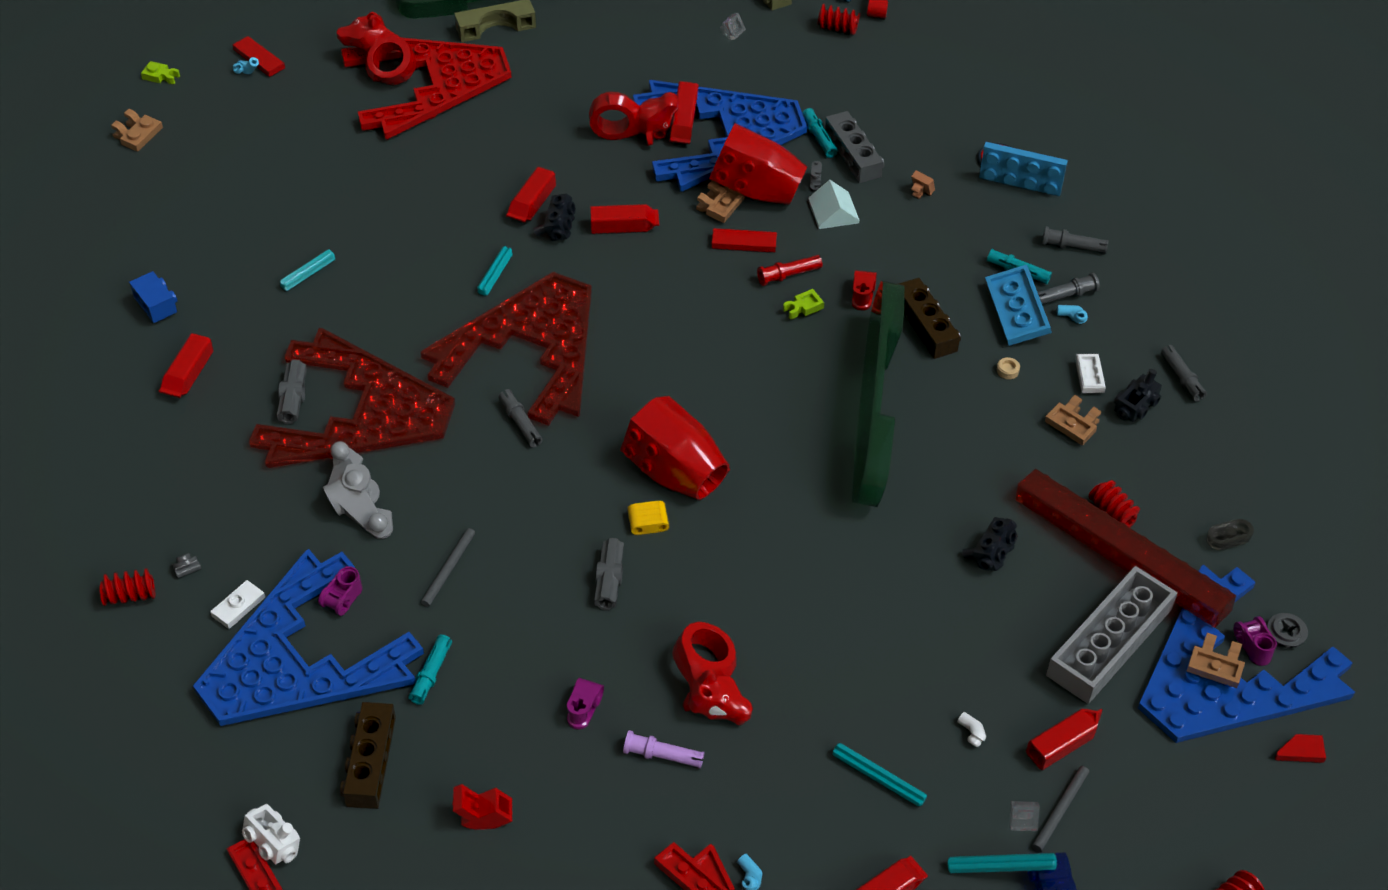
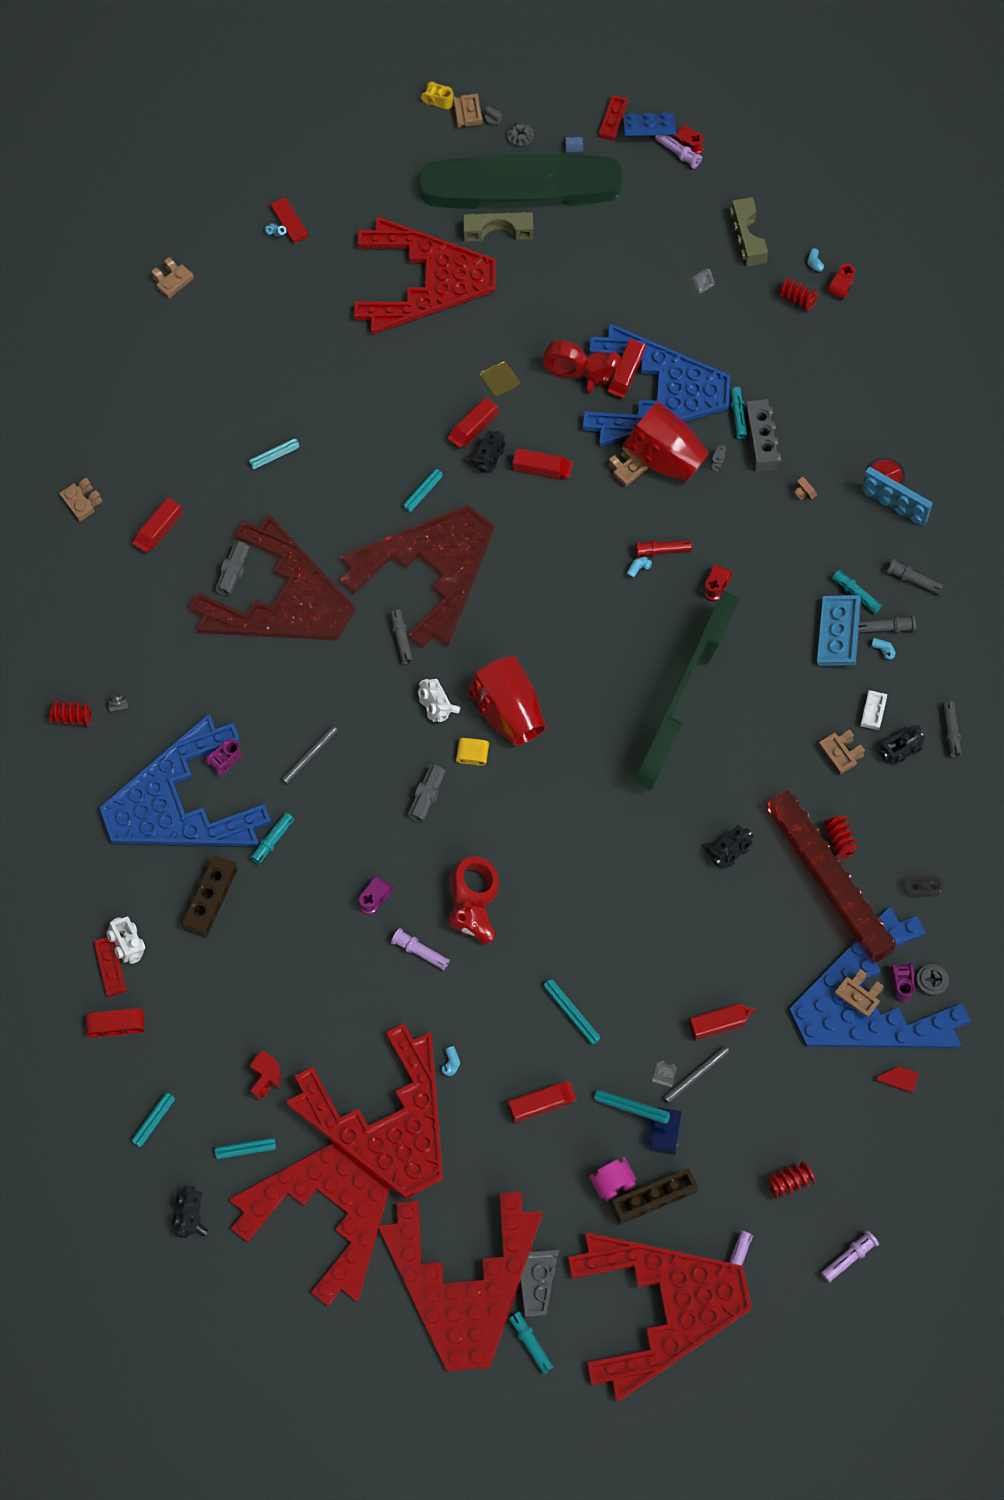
camera: 20 degrees right, 15 degrees up
blue brick [129,271,178,323] -> none
lime plate [141,61,180,84] -> none
white plate [210,580,265,629] -> none
light grey piece [323,441,393,539] -> none
red animal [337,12,416,85] -> none
red brick [452,784,512,830] -> none
red tile [712,228,777,252] -> none
lime plate [783,289,824,319] -> none
light aqua slope [808,180,860,229] -> none
dark brown brick [894,277,961,359] -> none
white arm [957,712,986,747] -> none
tan tile [997,357,1020,379] -> none
light grey brick [1046,566,1178,704] -> none
none -> medium nougat plate [59,478,103,521]
none -> white brick [418,679,460,722]
none -> clear yellow piece [480,361,521,397]
none -> medium azure arm [626,557,652,578]

